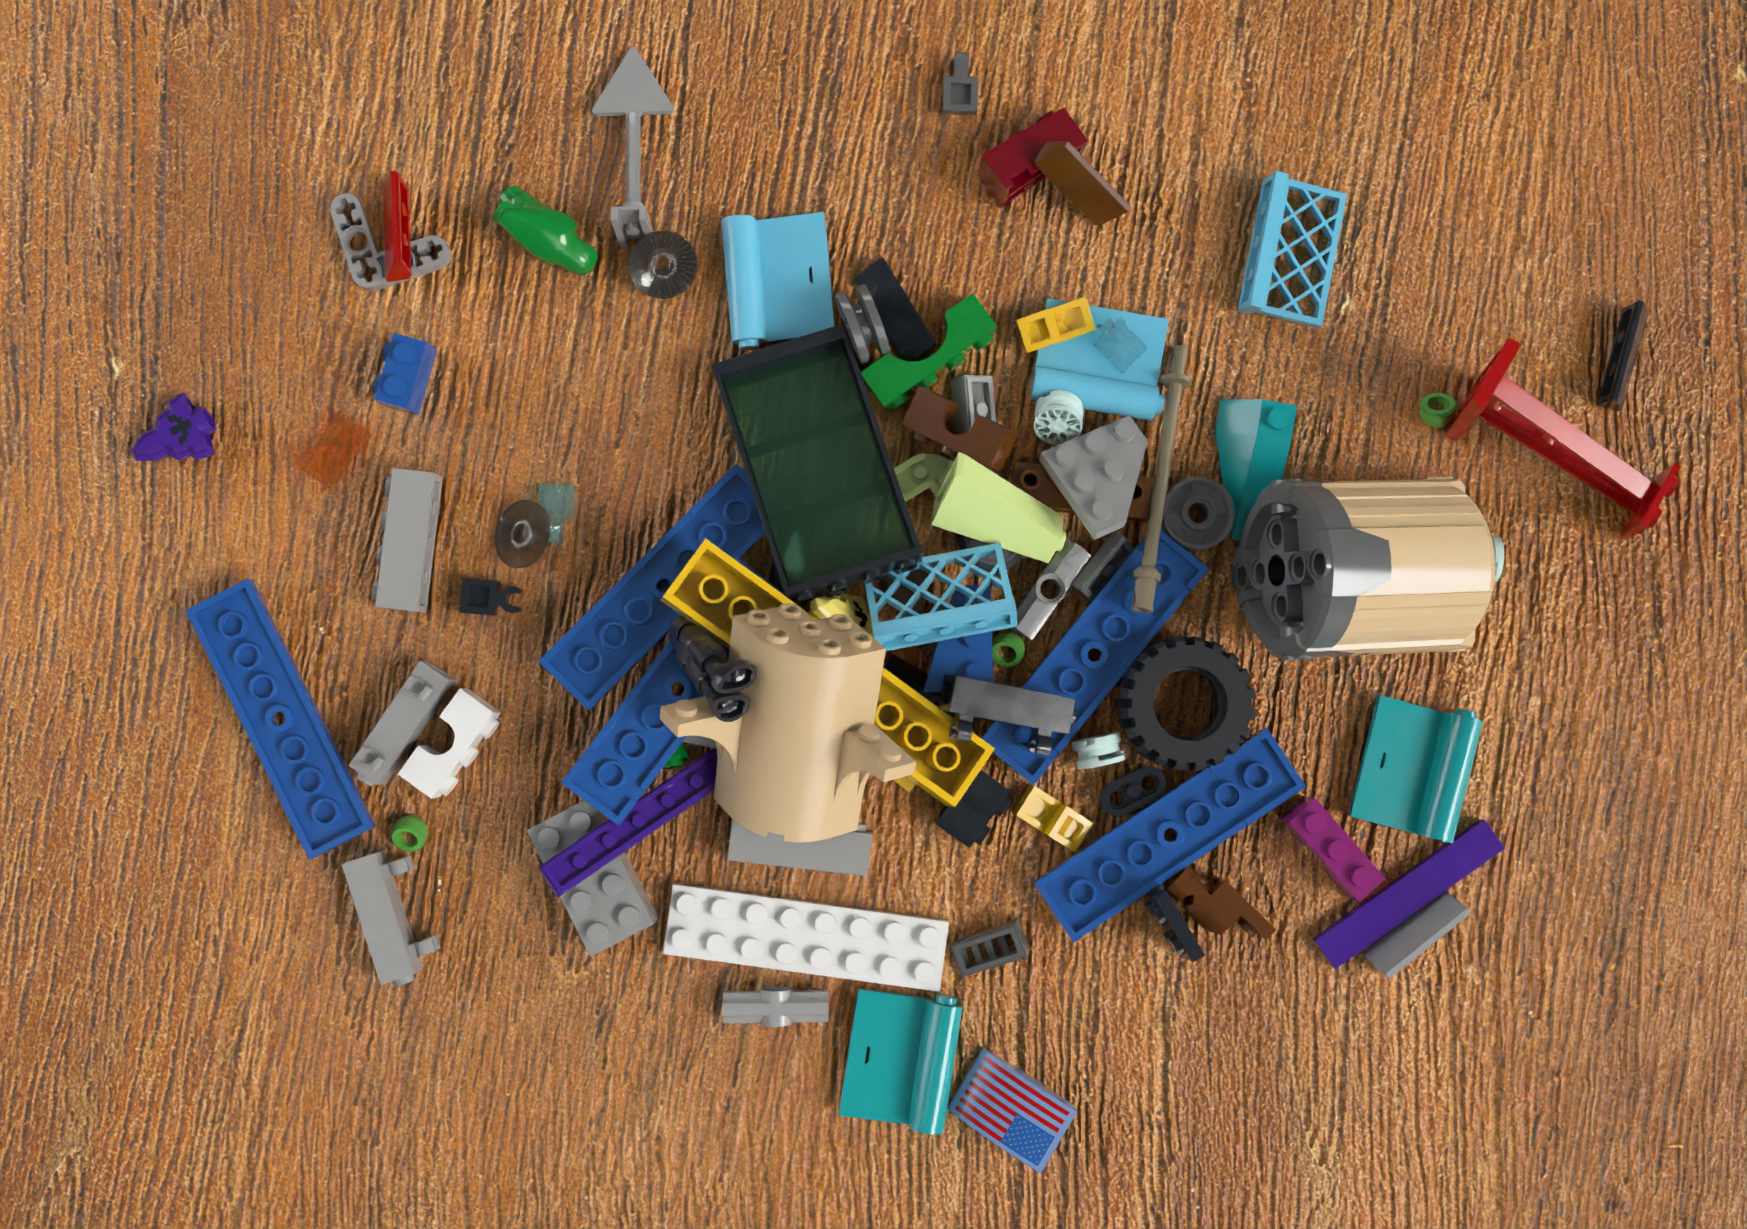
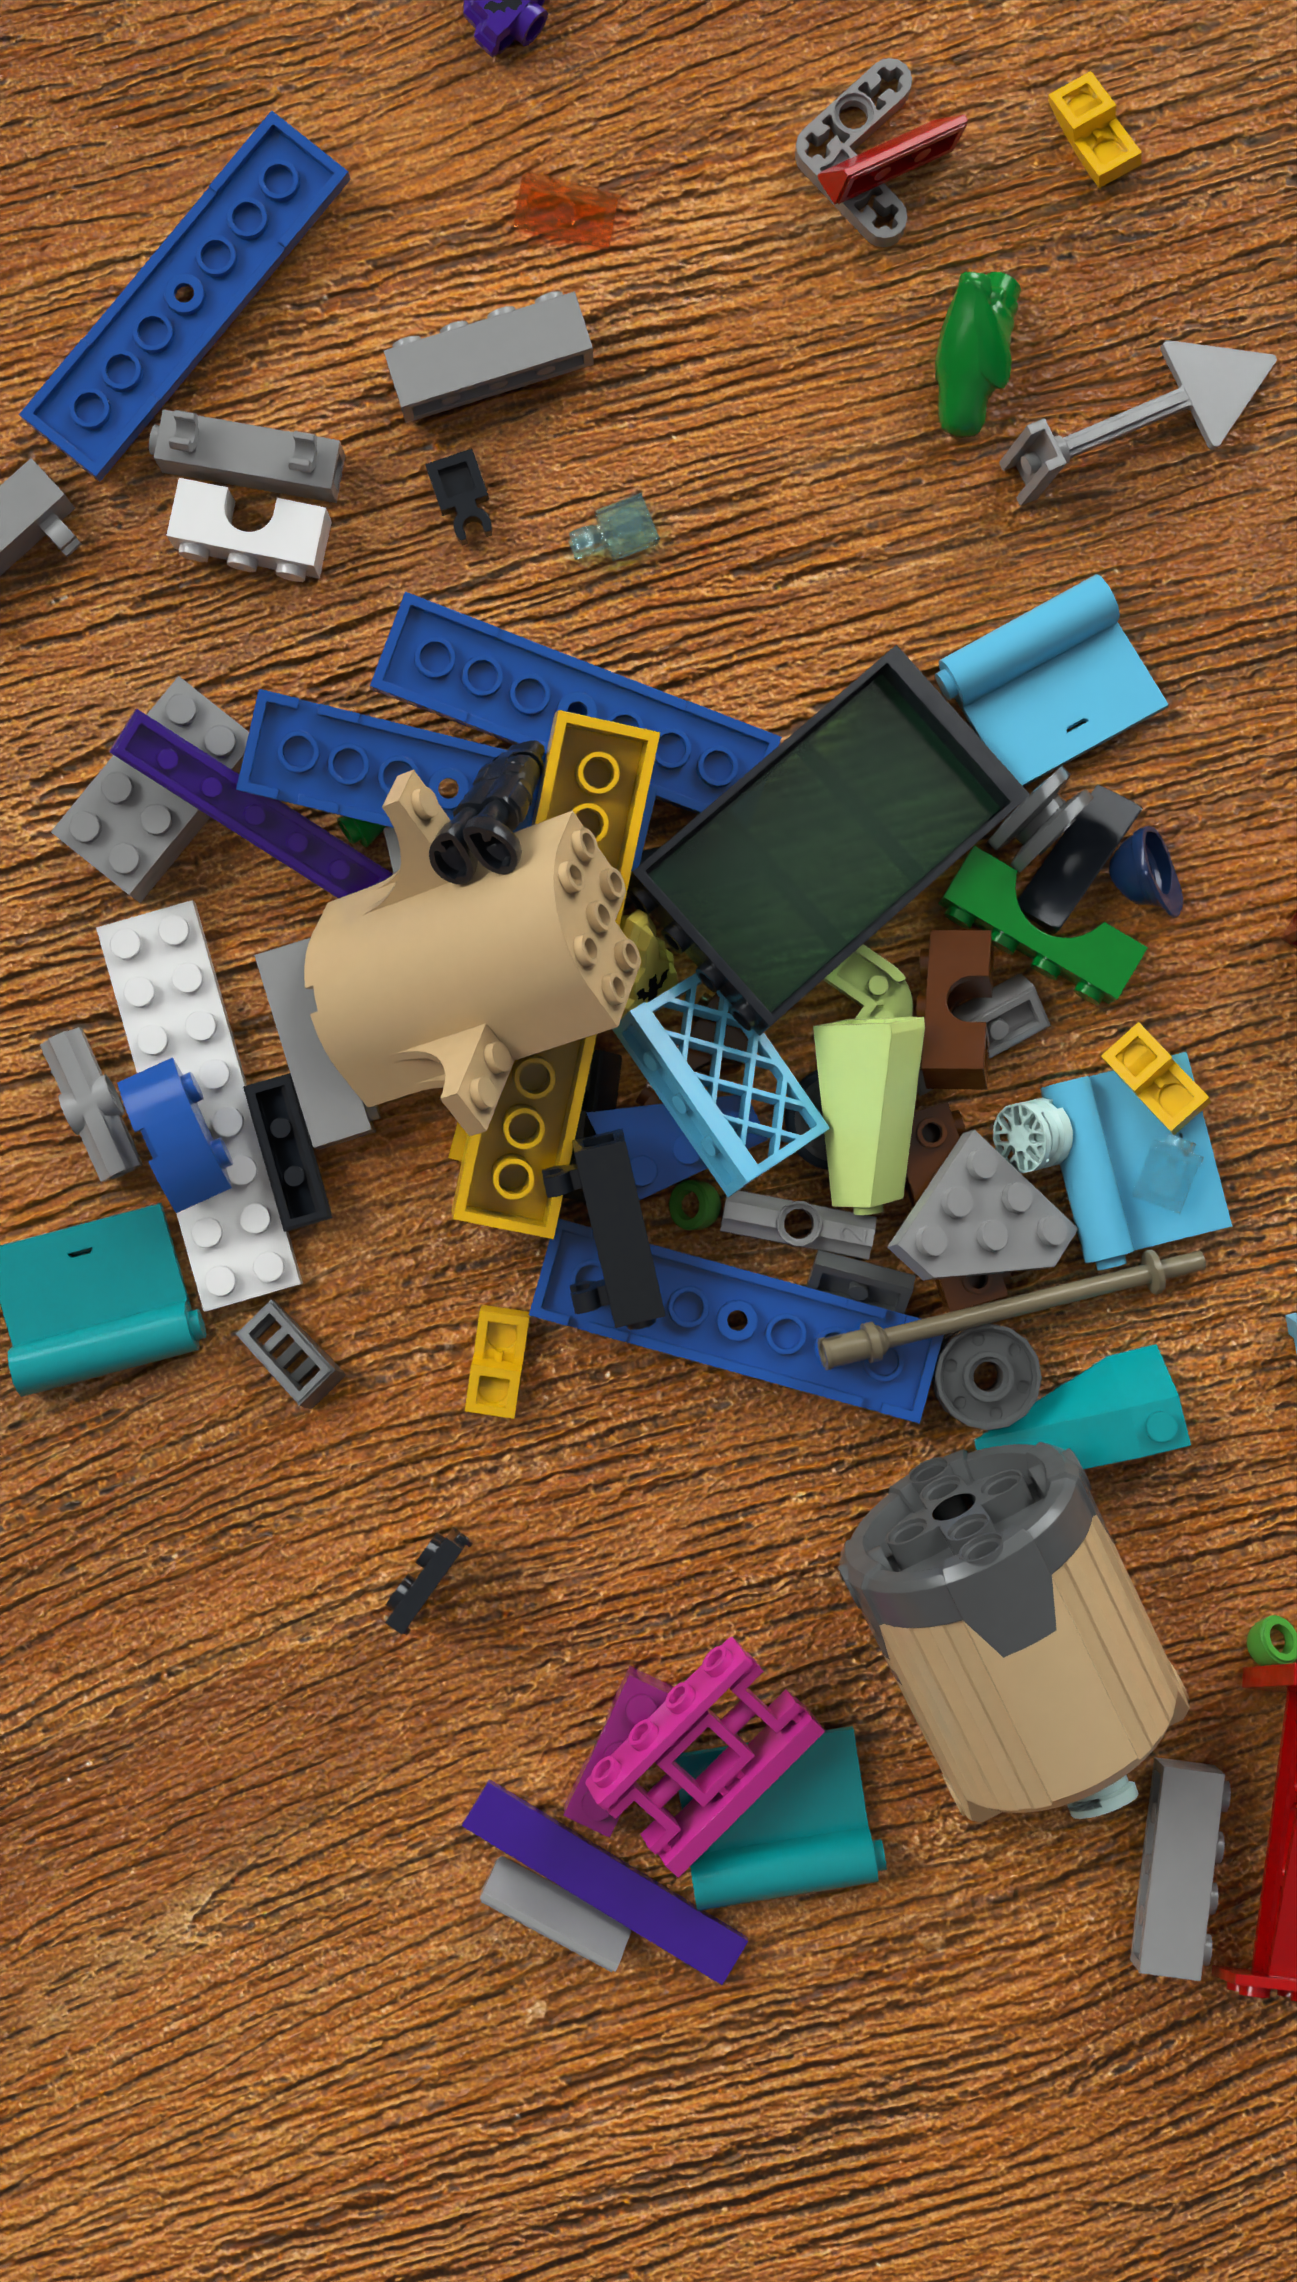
camera: 65 degrees right, 0 degrees up
blue brick [373,333,437,415] -> none
bright green piece [390,815,428,851] -> none
clear smoke dish [495,500,551,569] -> none
clear smoke dish [628,230,698,299] -> none
black brick [935,770,1011,848] -> none
slope [947,1047,1077,1173] -> none
blue piece [1033,728,1306,943] -> none
light aqua wheel [1071,732,1125,770] -> none
black plate [1099,766,1166,817] -> none
black tyre [1115,636,1256,771] -> none
reddish brown plate [1163,866,1276,940] -> none
none -> blue brick [117,1057,233,1213]
none -> black slope [243,1073,333,1232]
none -> dark pink fence [585,1637,825,1878]
none -> yellow slope [1048,71,1142,188]
none -> dark blue hat [1109,826,1183,918]
none -> light grey brick [1130,1757,1231,1981]

